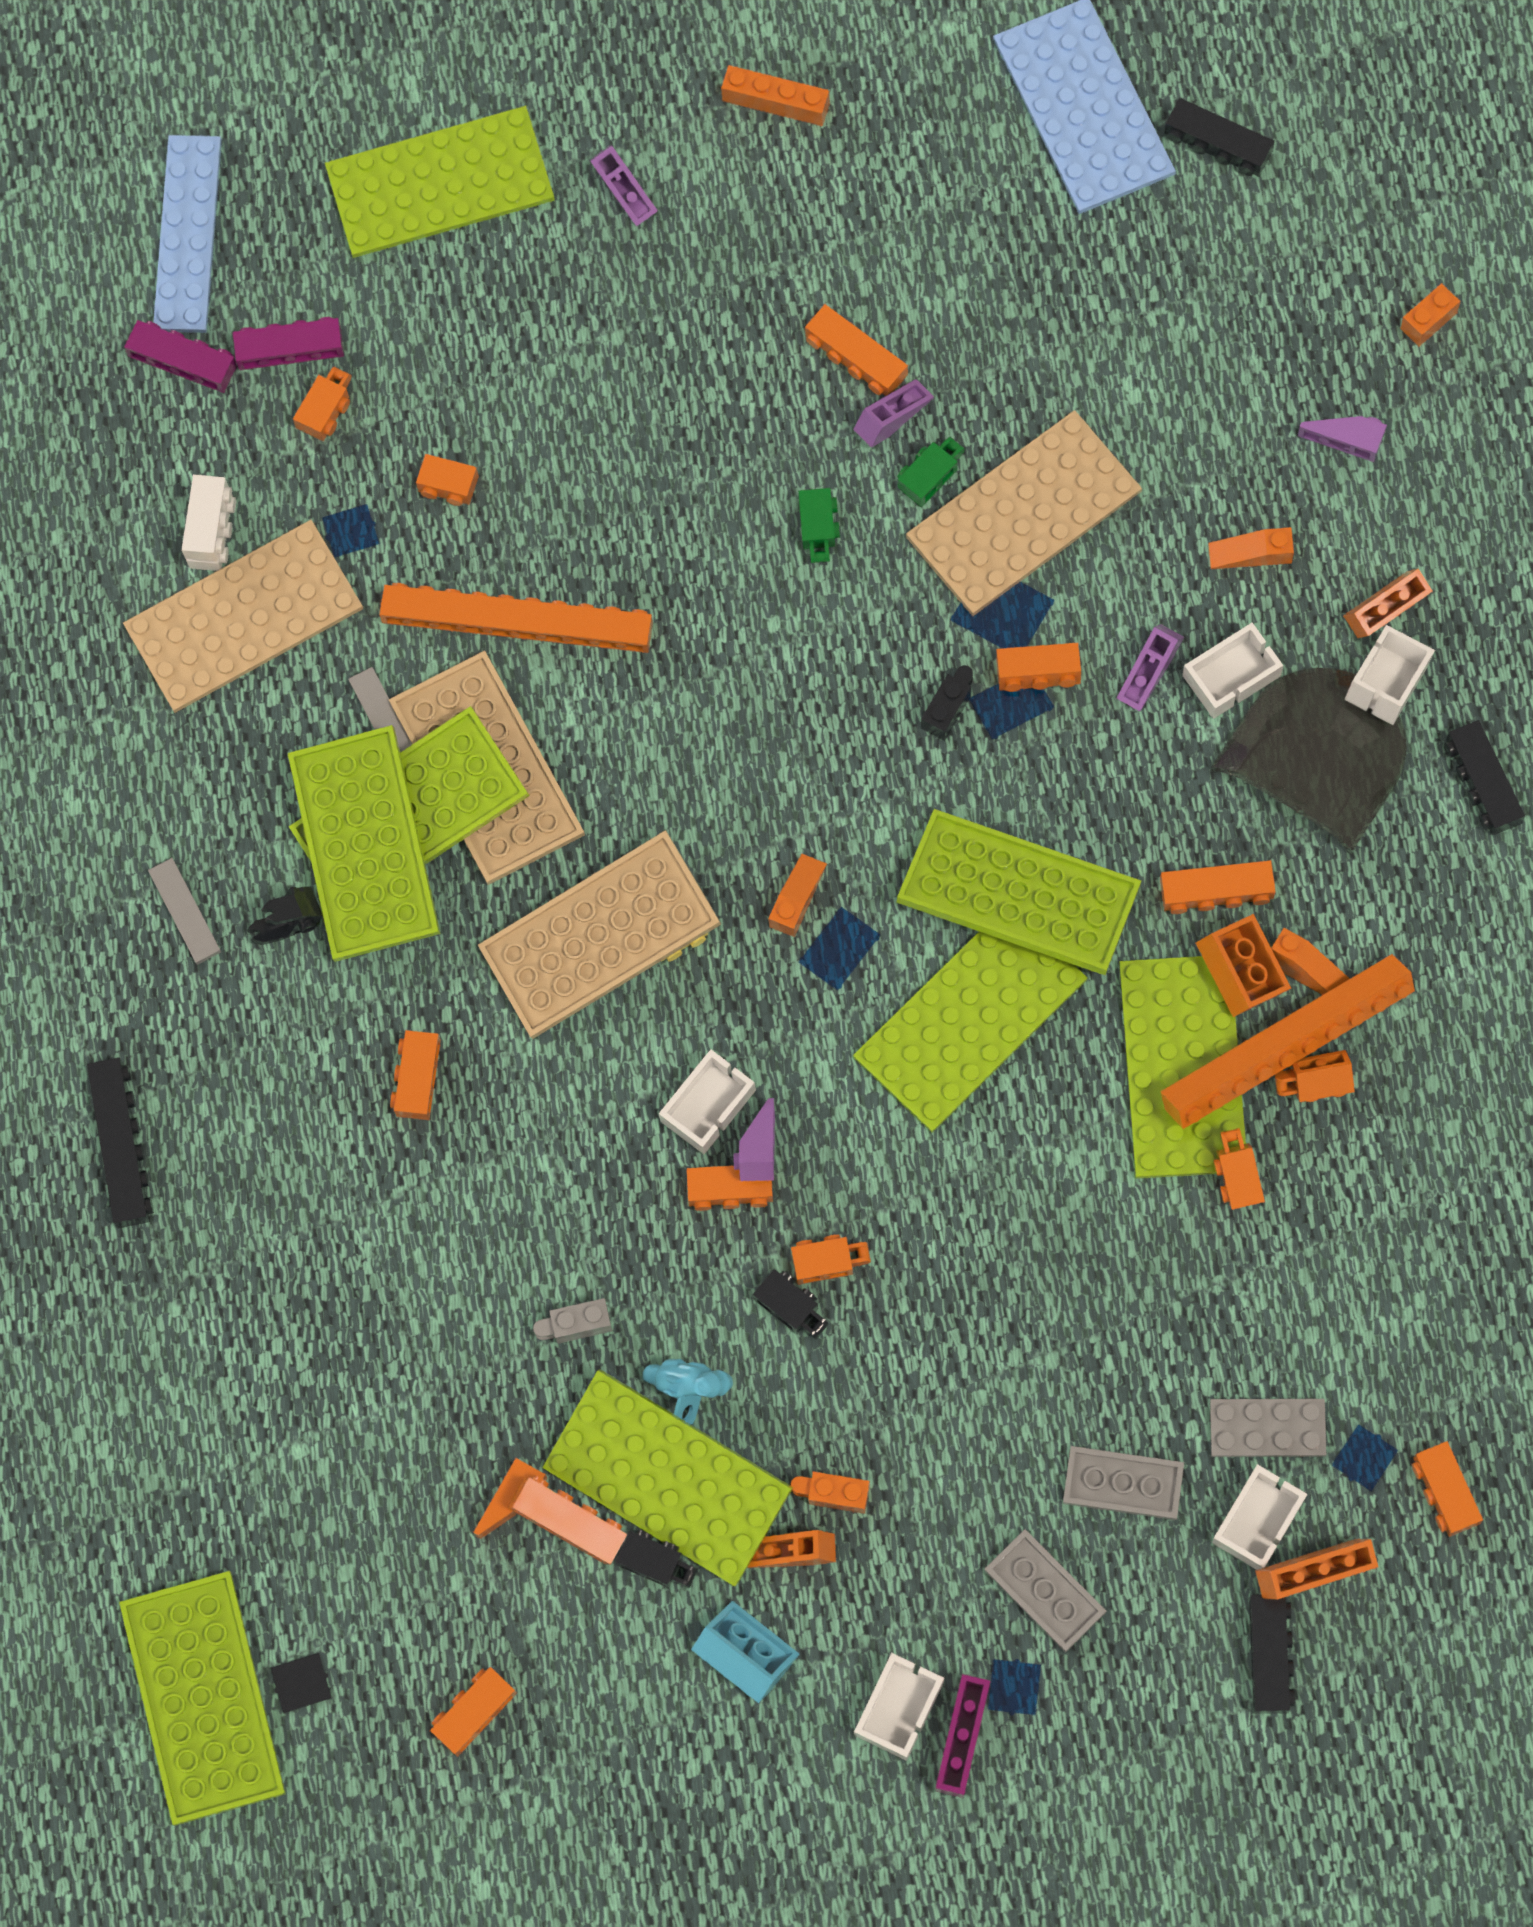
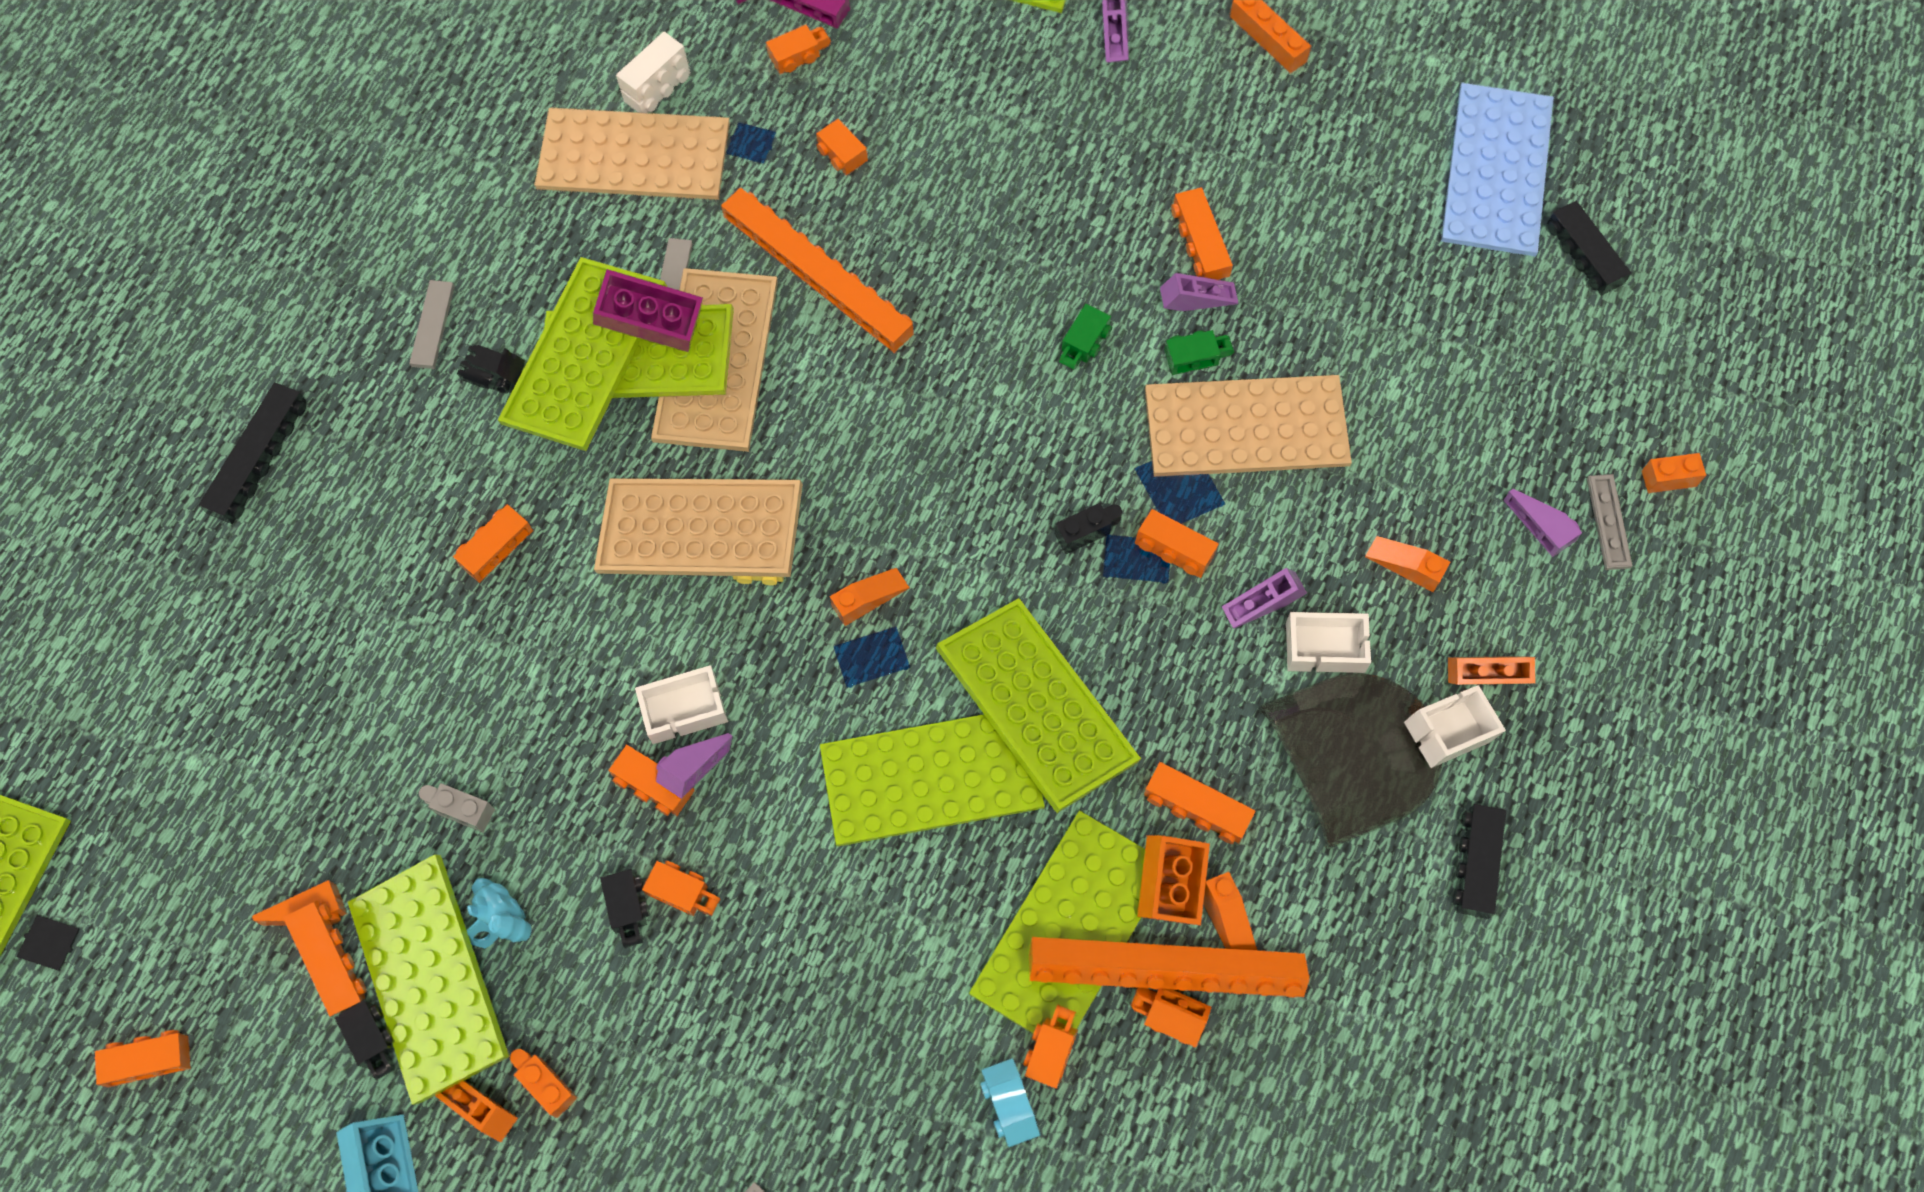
camera: 30 degrees right, 5 degrees down
none -> magenta brick [593,269,703,352]
none -> medium azure brick [980,1058,1040,1147]
none -> light grey tile [1587,474,1632,570]

